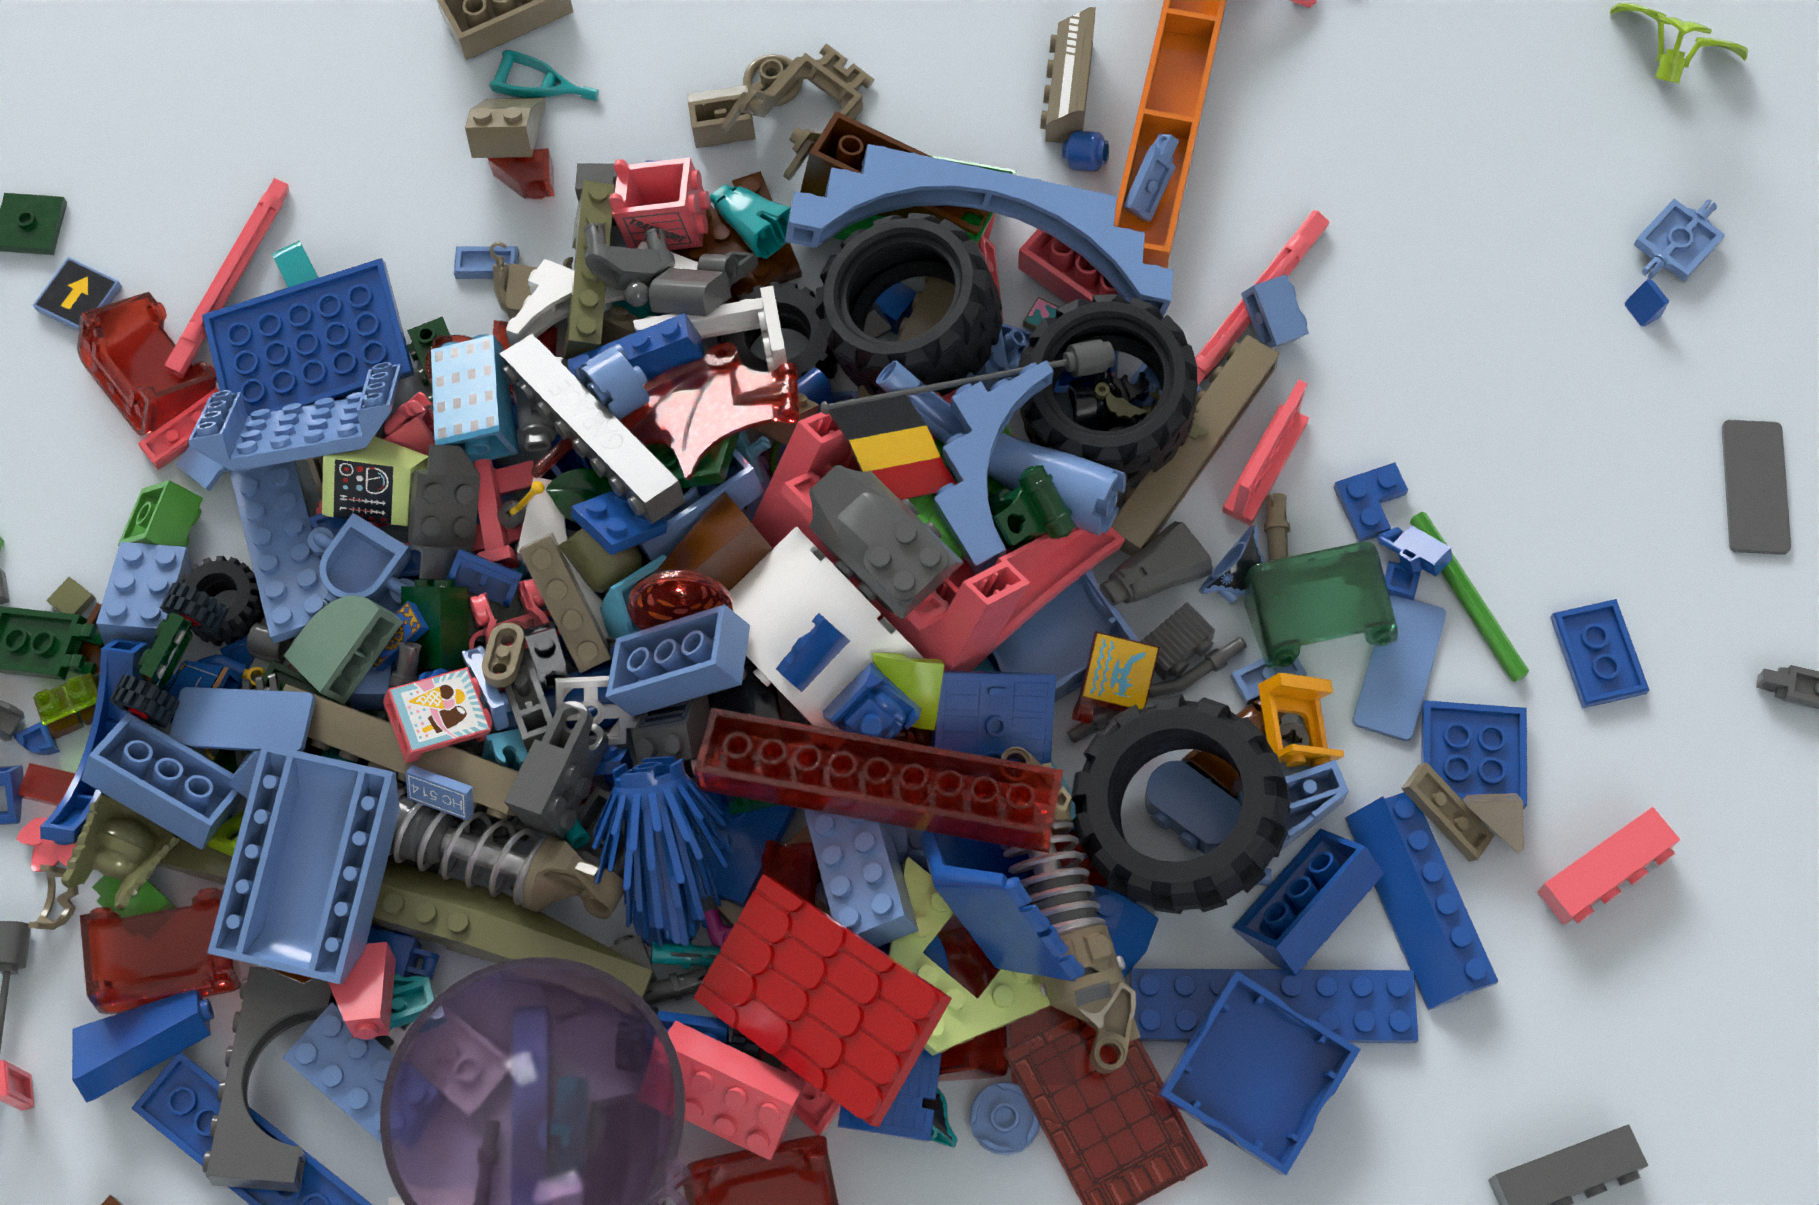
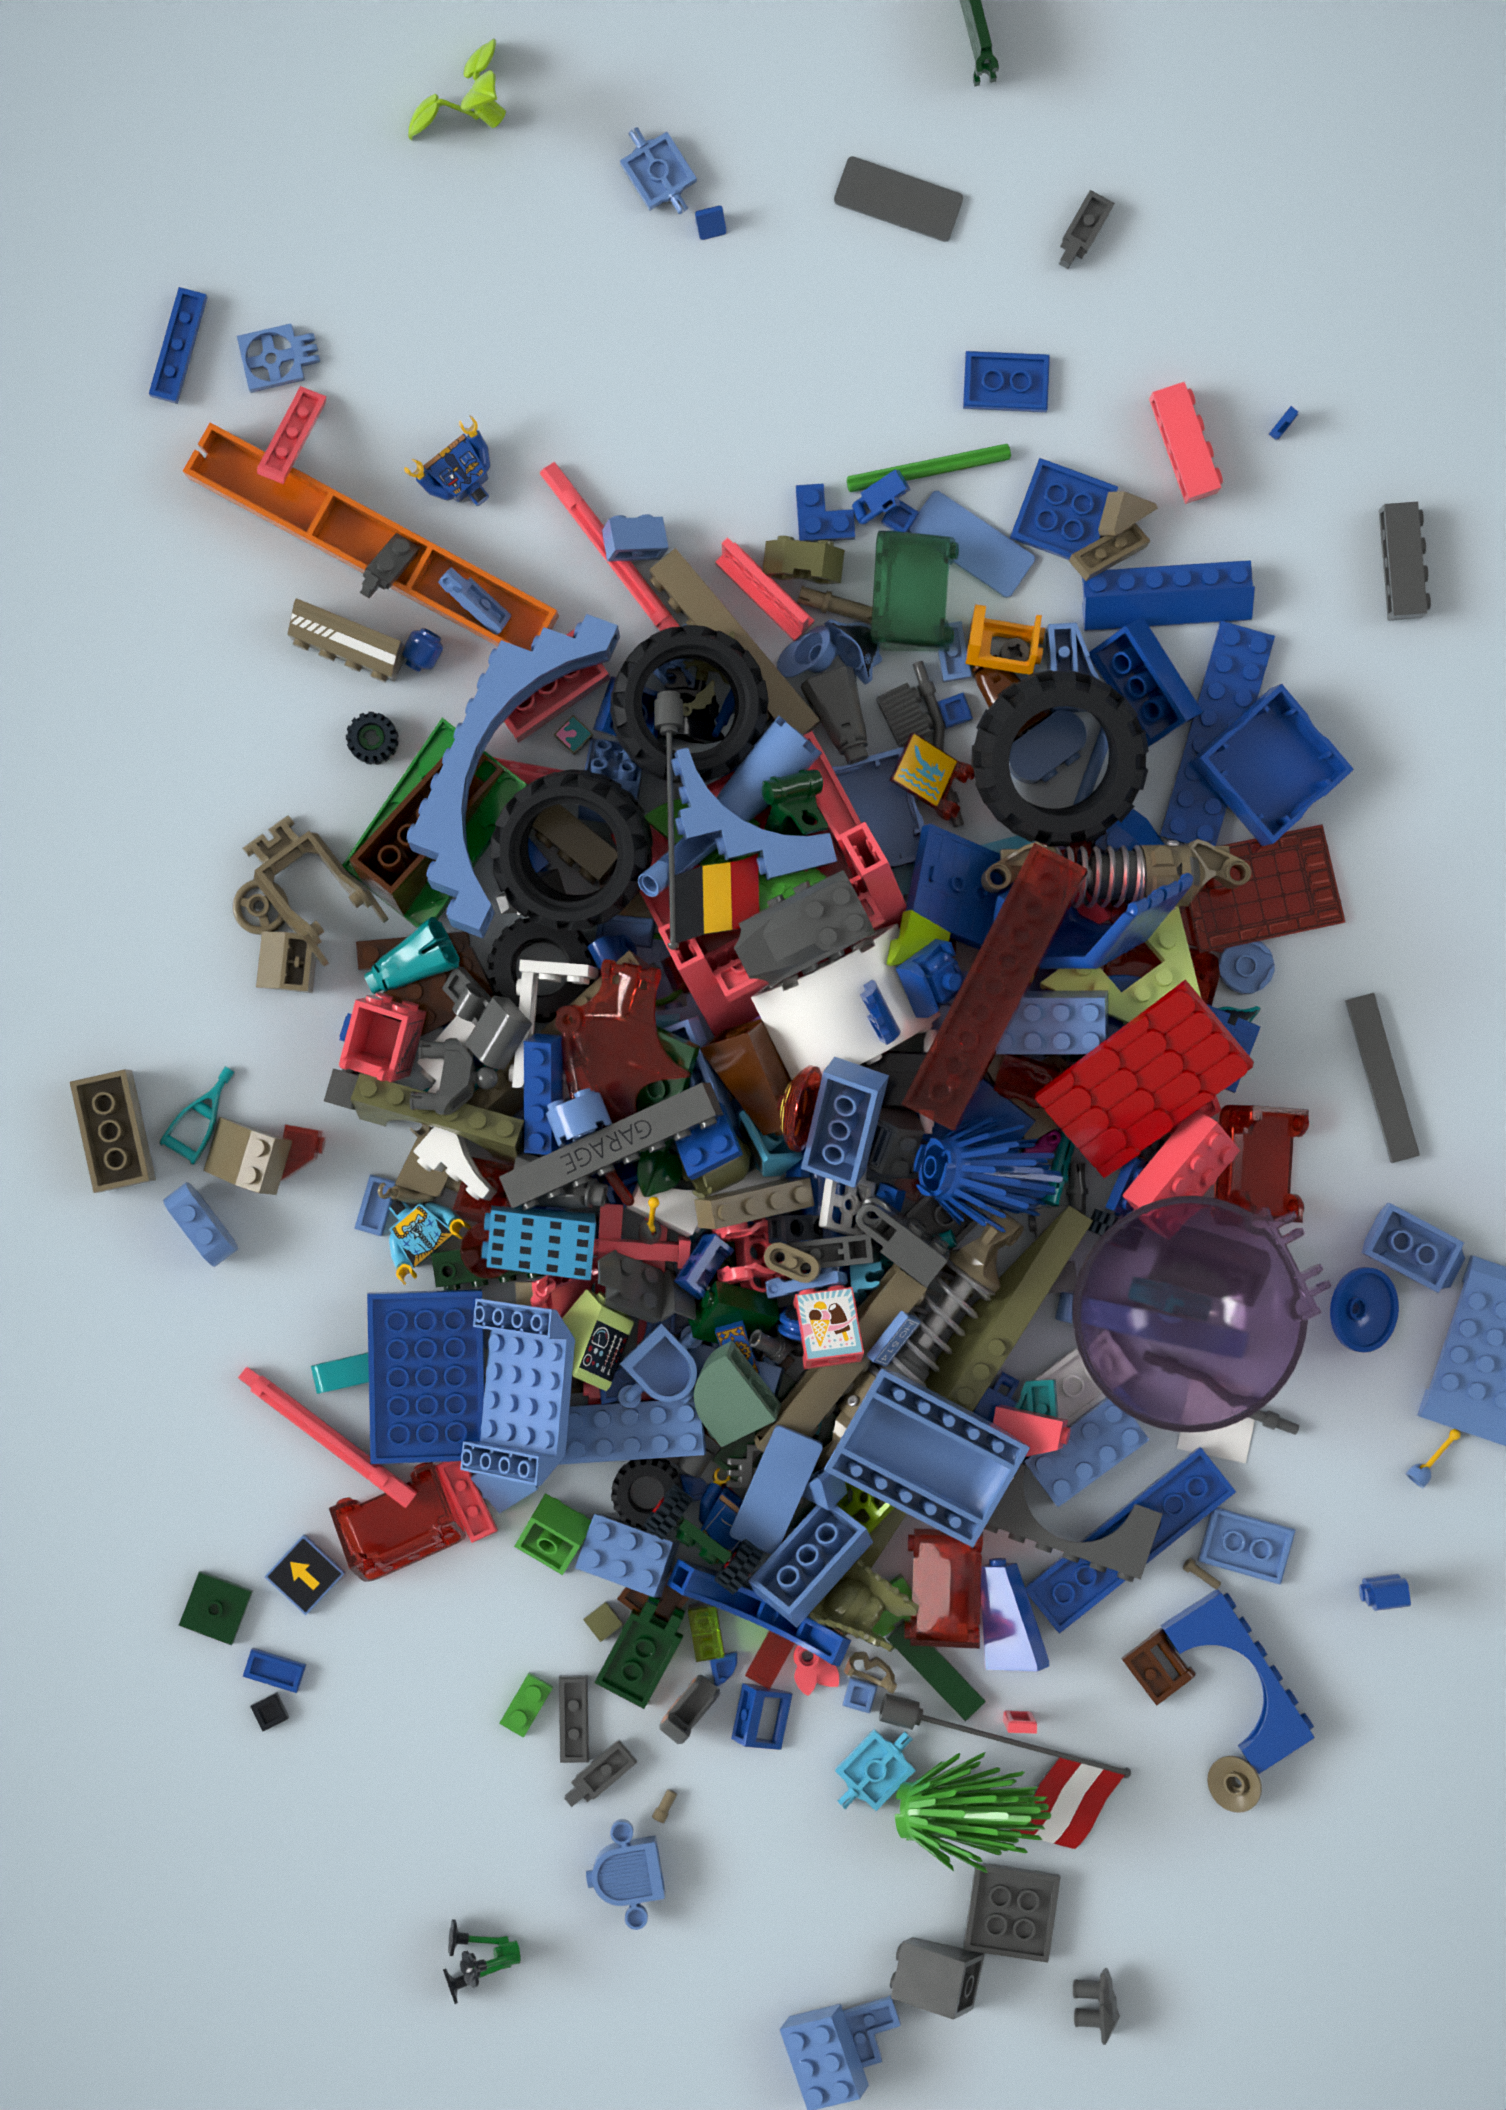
camera: 80 degrees left, 20 degrees up
none -> medium blue brick [163,1182,238,1267]
none -> black bush [346,712,399,765]
none -> dark grey hinge [360,532,420,599]
none -> torso [389,1200,471,1285]
none -> blue torso [404,415,490,506]
none -> olive brick [762,536,845,585]
none -> medium blue piece [777,625,840,678]
none -> medium blue tile [842,1677,878,1714]
none -> dark green tile [886,1620,986,1722]
none -> blue tile [937,692,973,729]
none -> blue tile [1269,406,1298,440]

